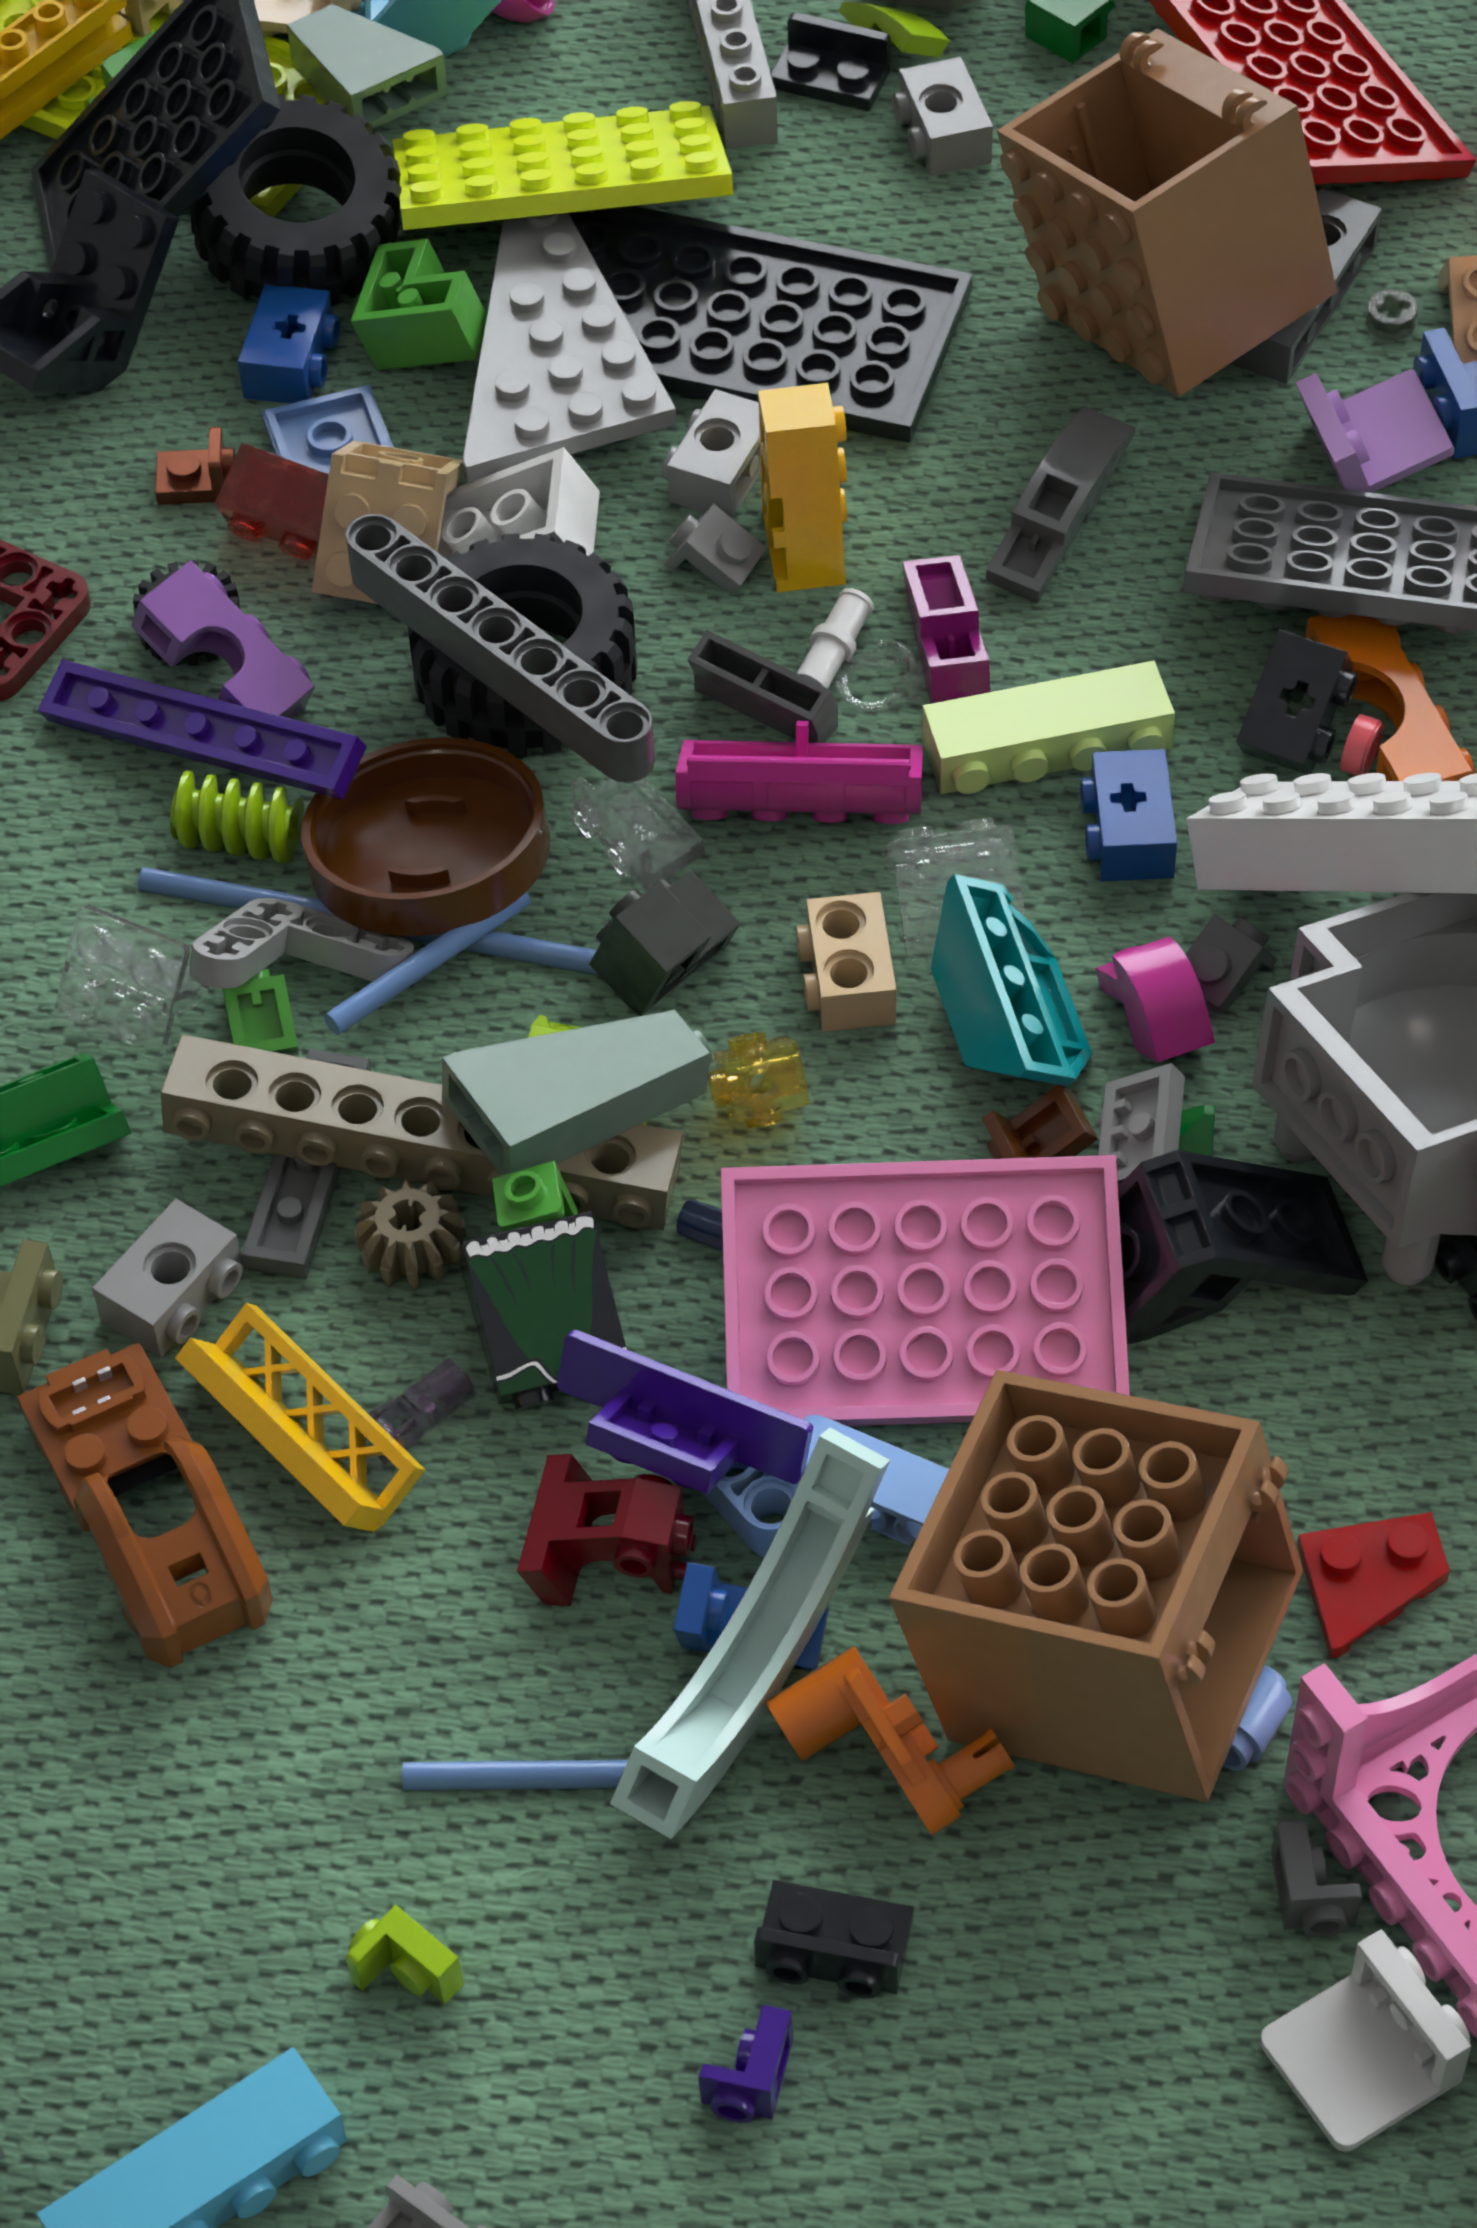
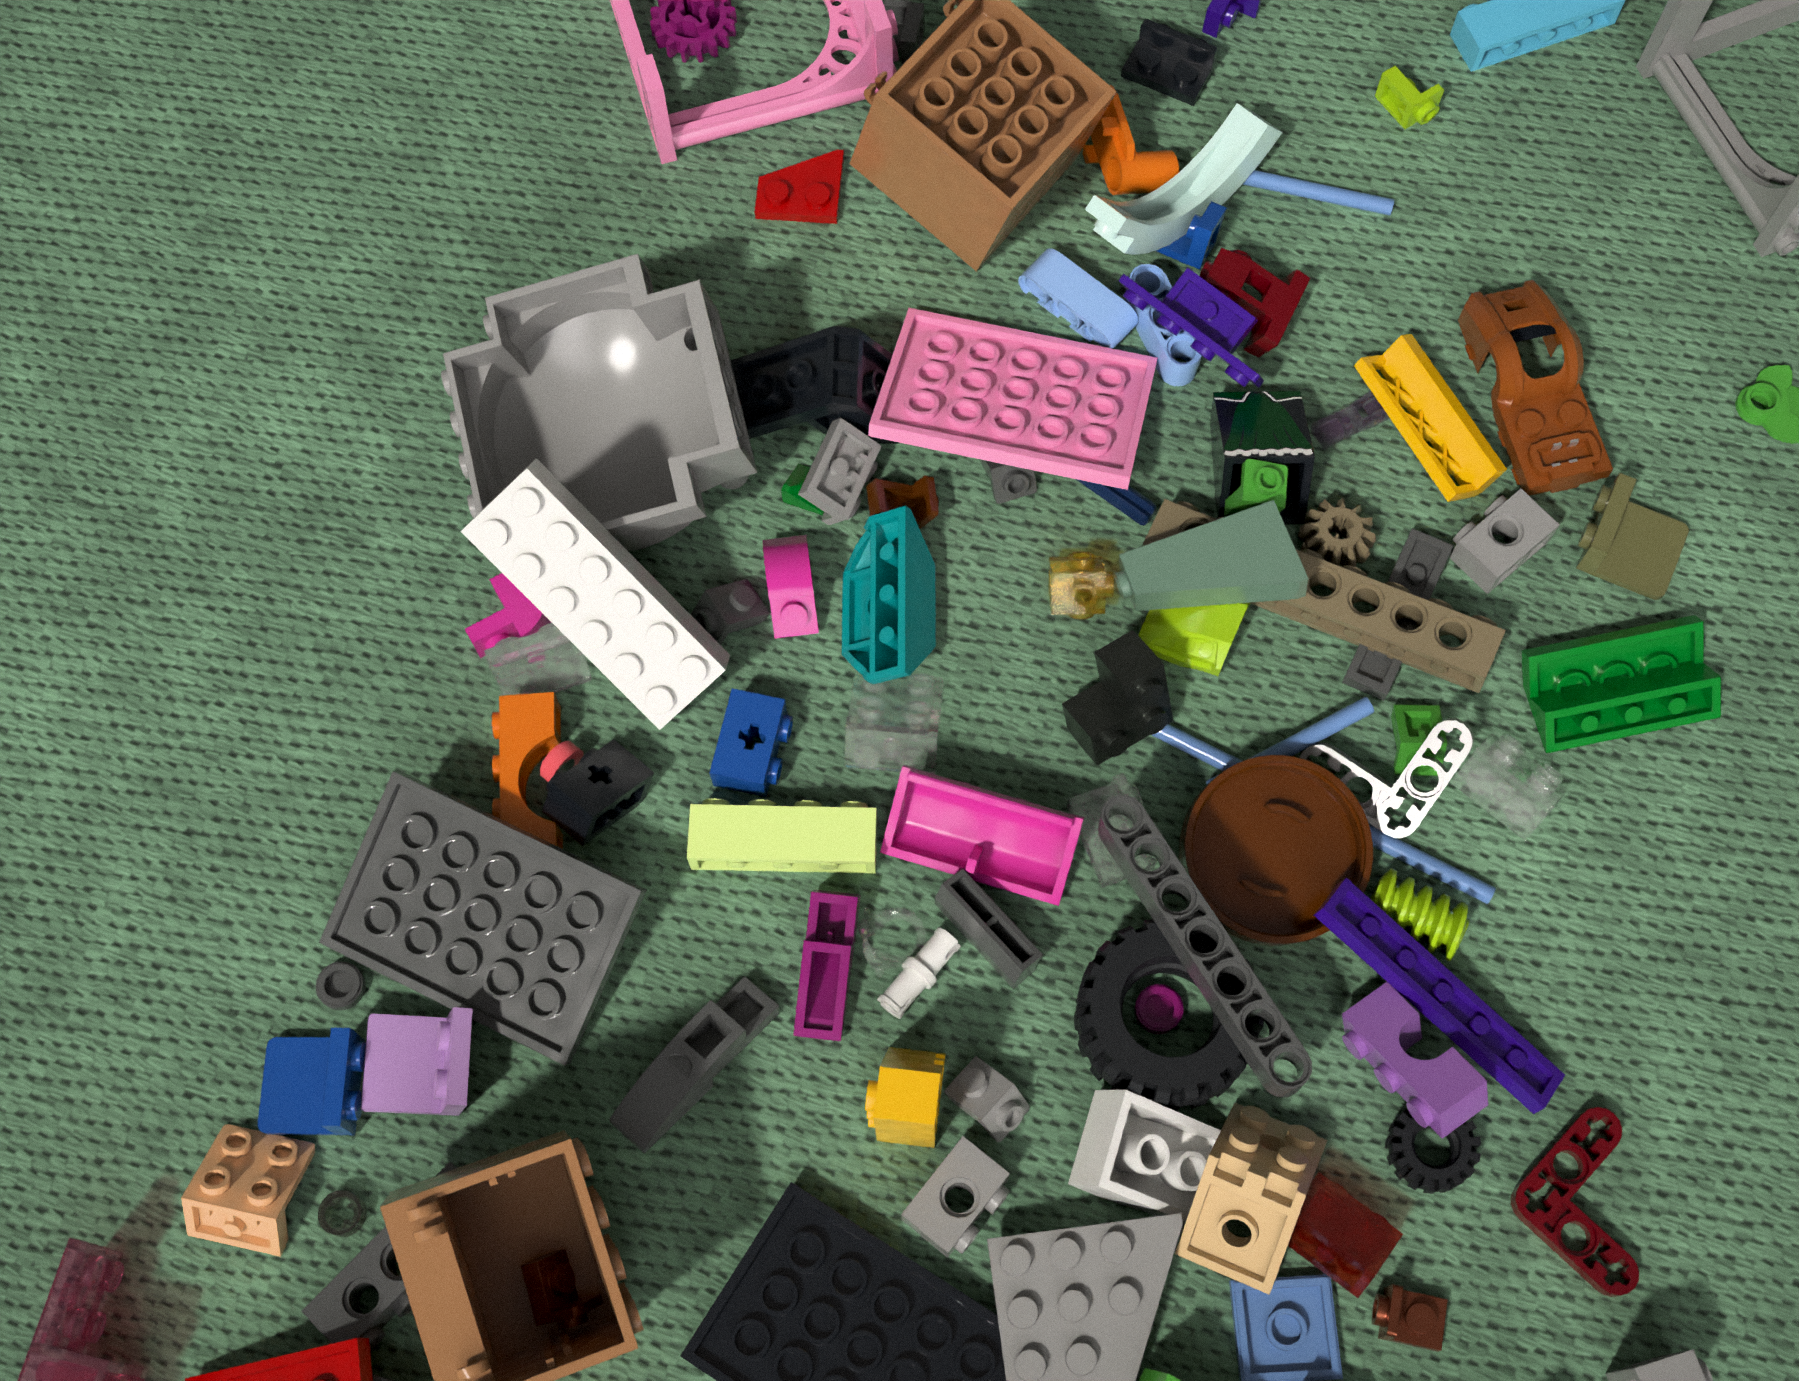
camera: 165 degrees left, 15 degrees up
tan brick [796,892,897,1032] -> none

